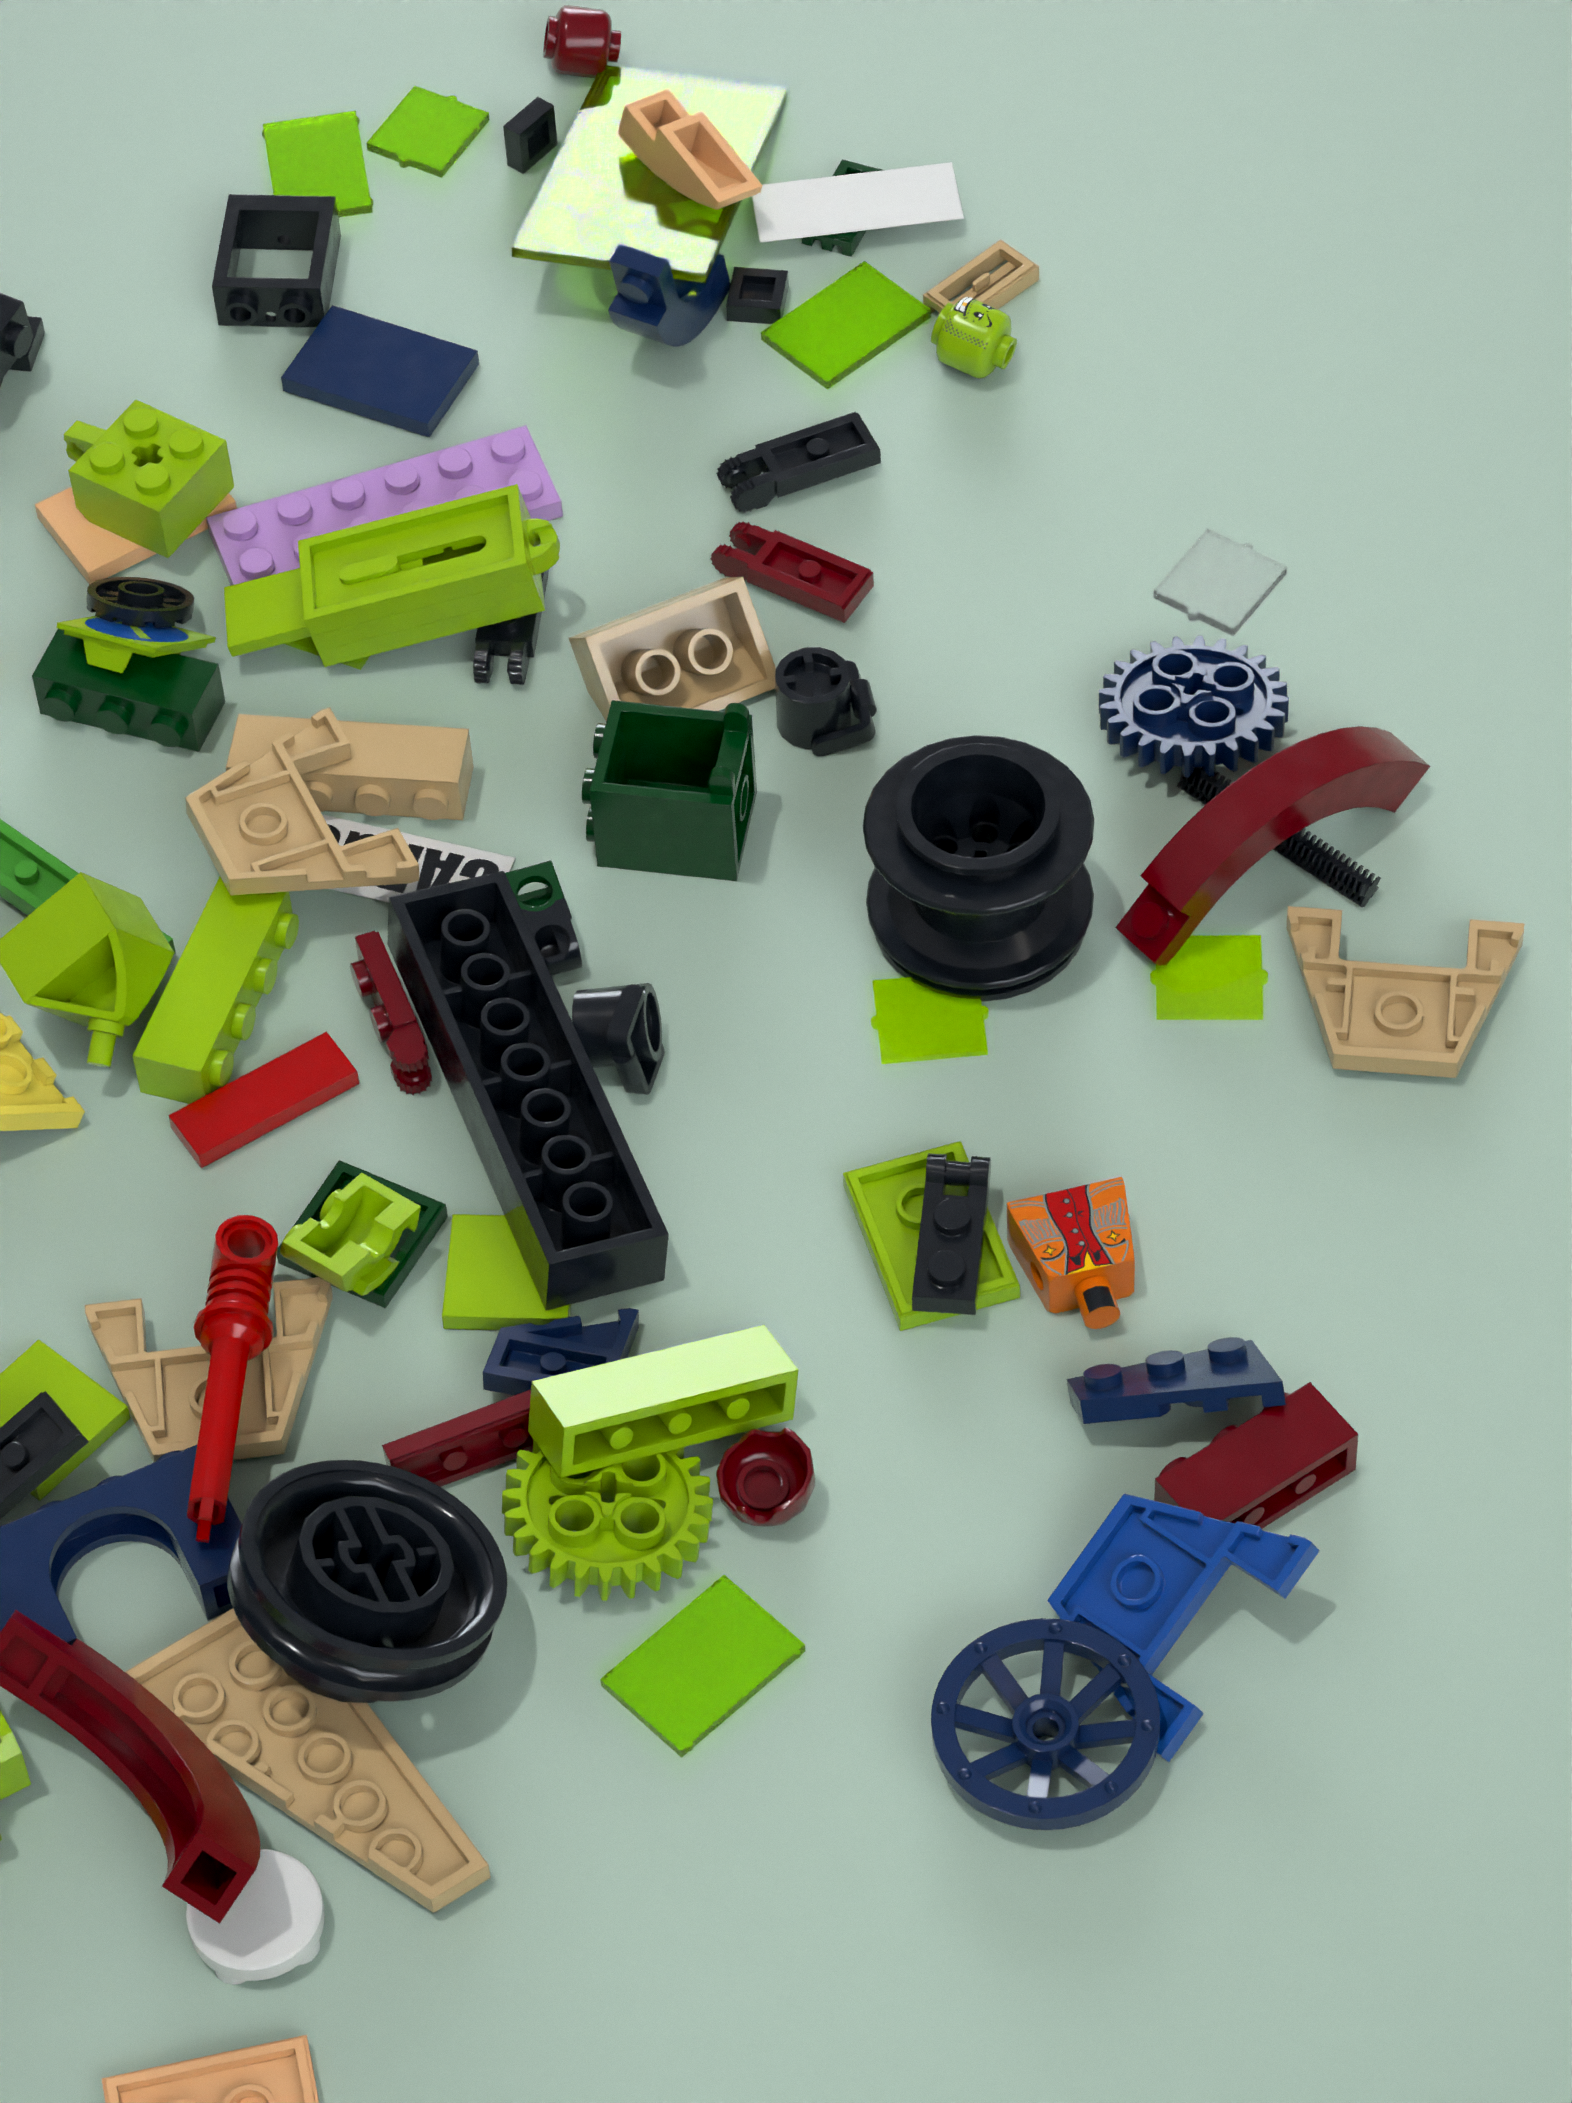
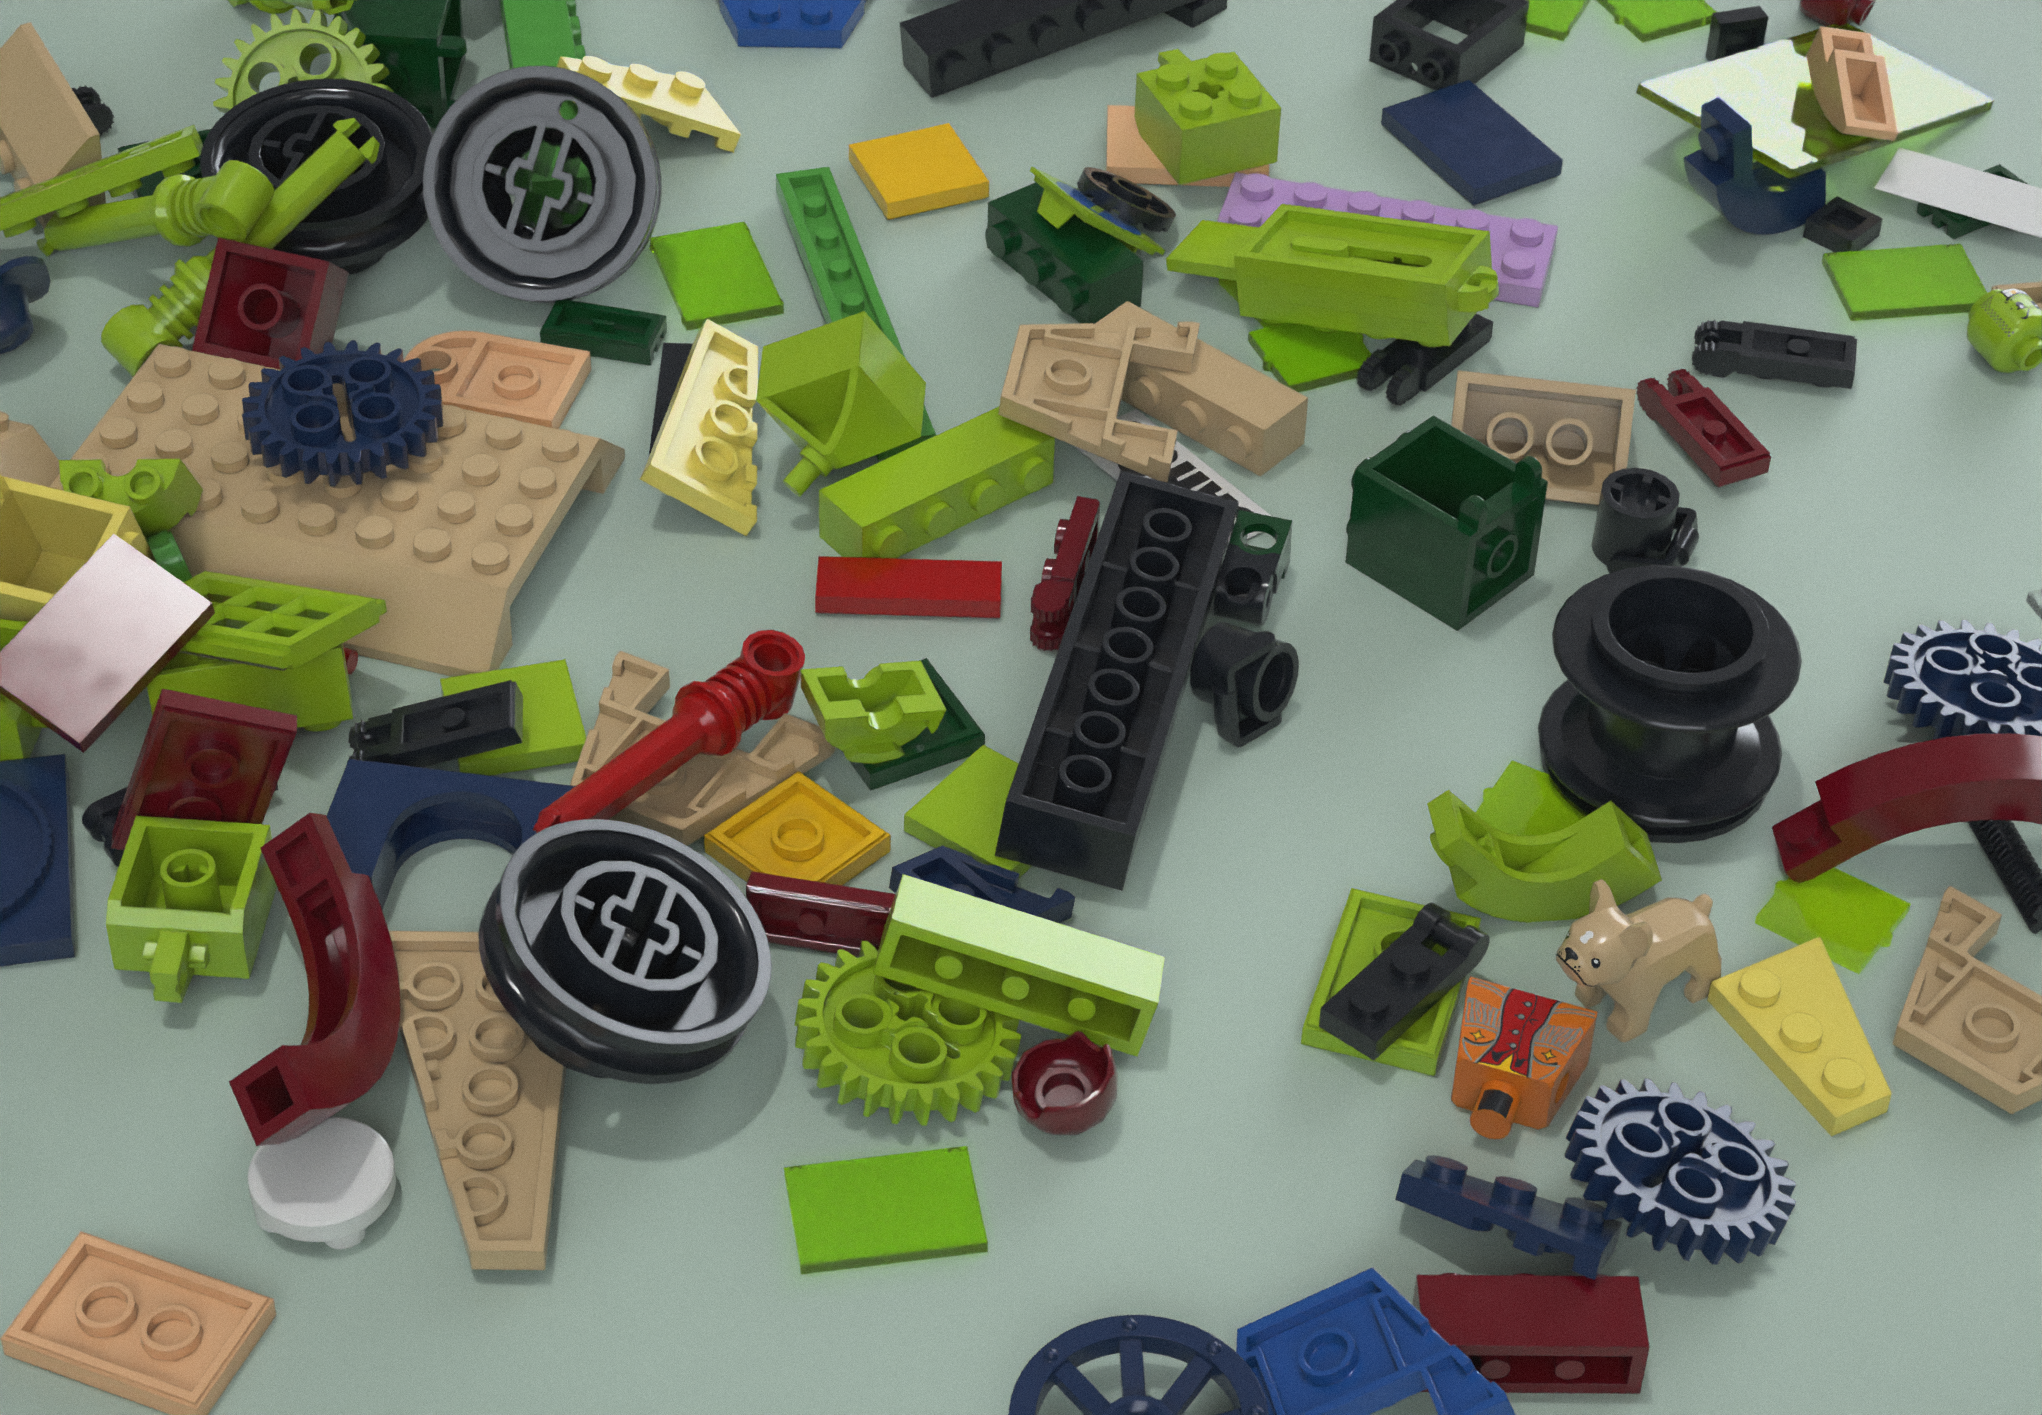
camera: 30 degrees right, 10 degrees down
none -> yellow tile [704,771,891,885]
none -> clear neon green piece [1248,323,1372,393]
none -> lime arch [1427,789,1662,923]
none -> tan animal [1556,879,1722,1043]
none -> dark blue gear [1564,1078,1796,1265]
none -> light yellow wing [1707,937,1892,1137]

